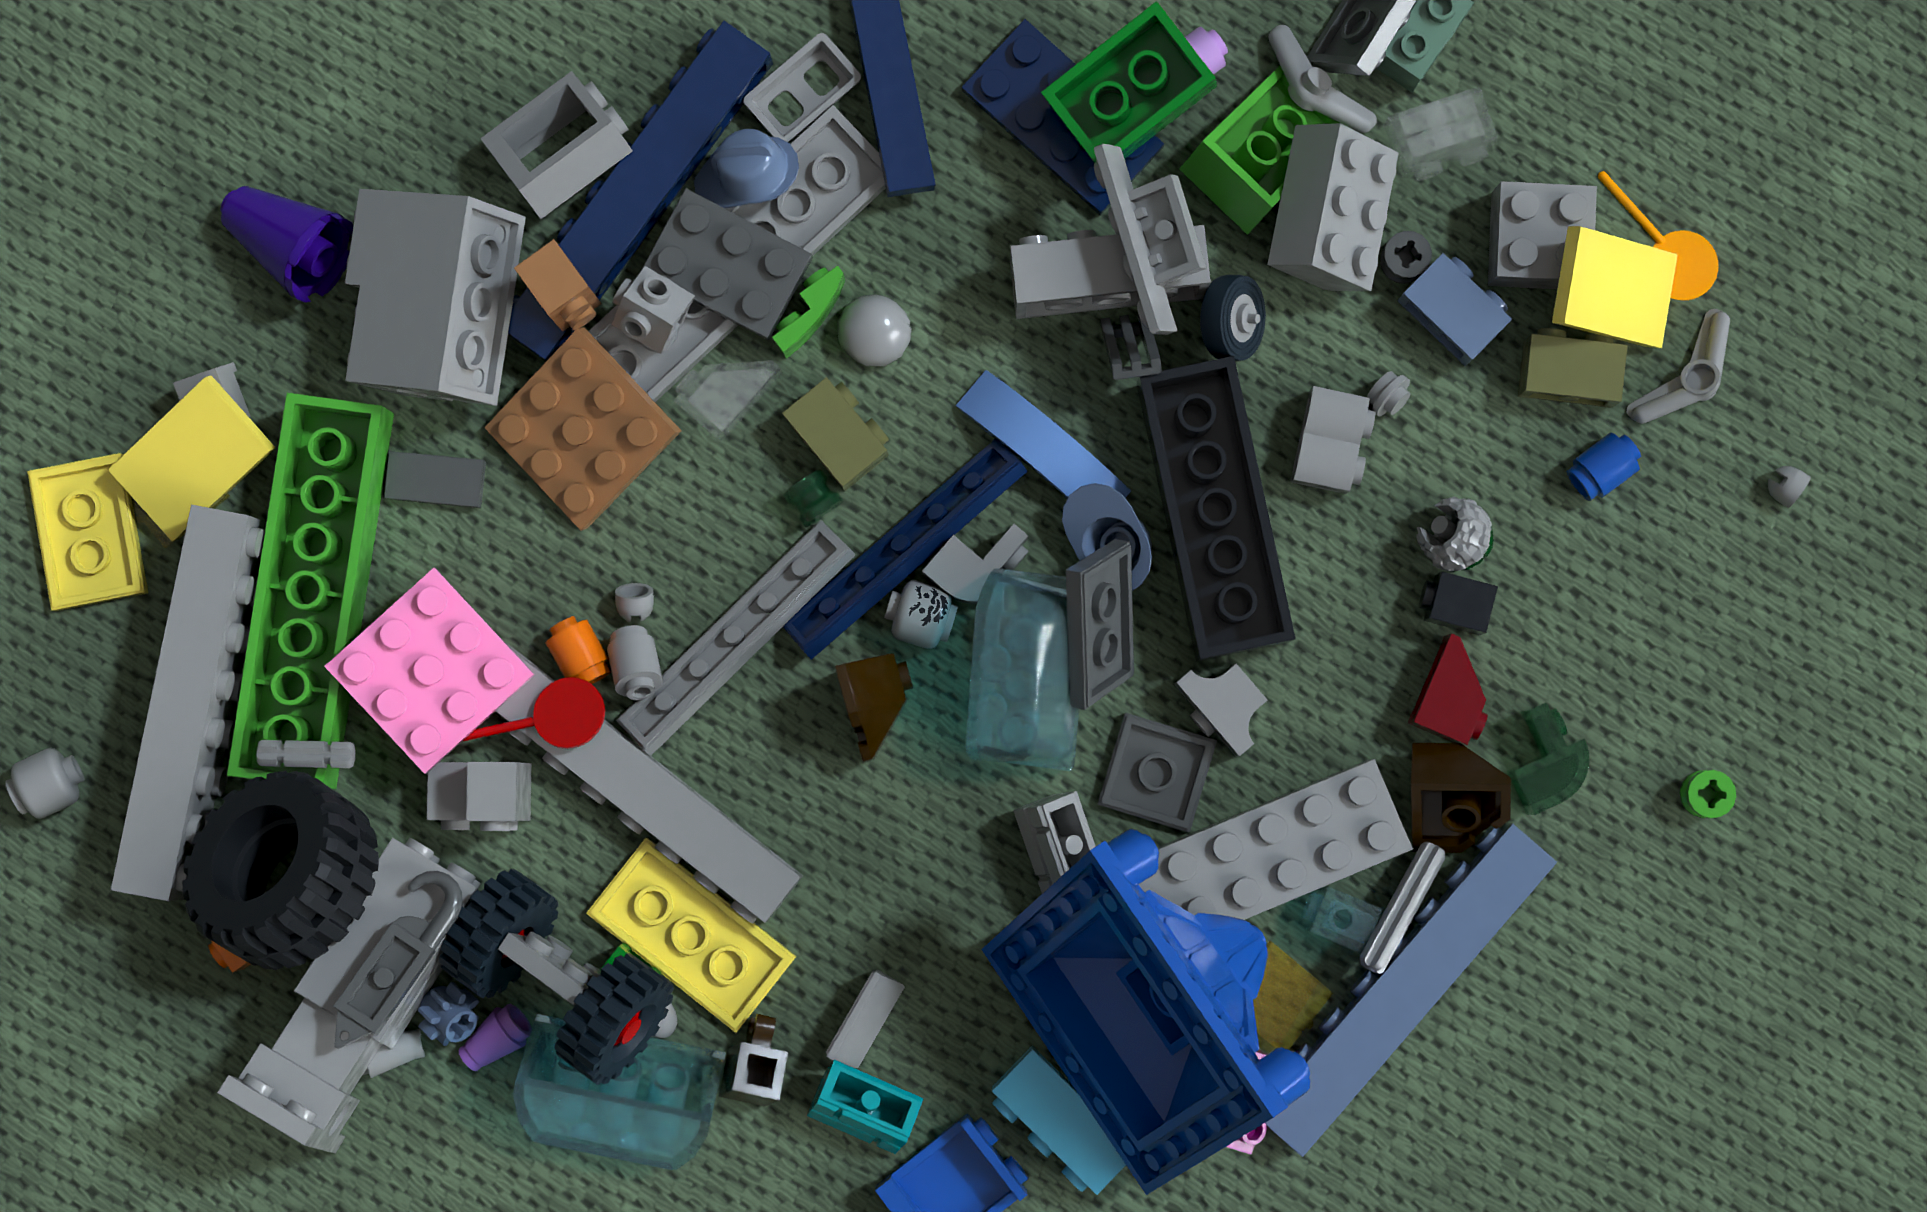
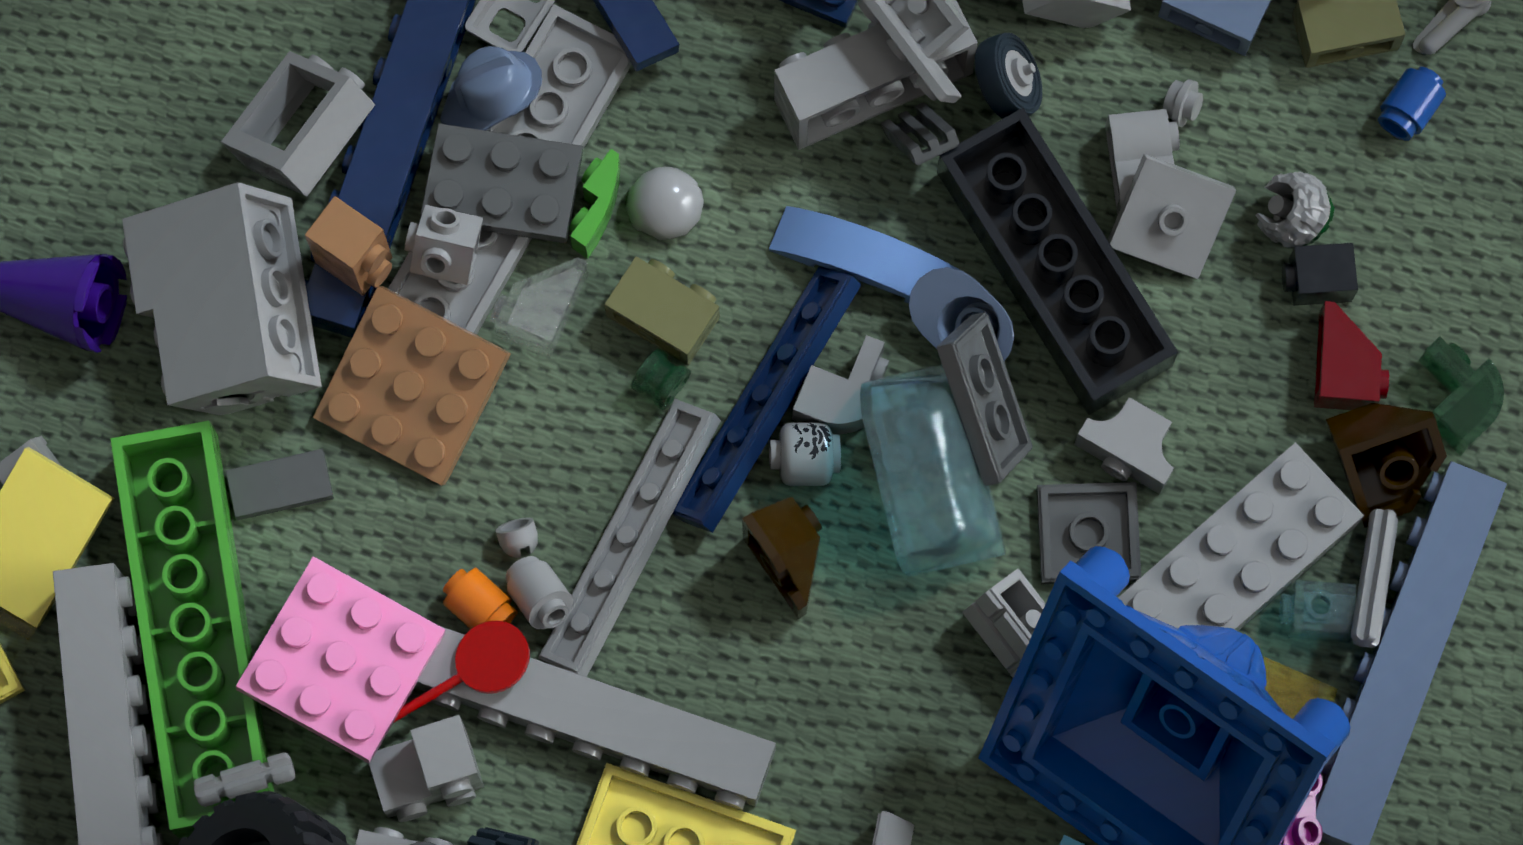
camera: 25 degrees left, 10 degrees down
none -> light grey plate [1107,154,1236,279]

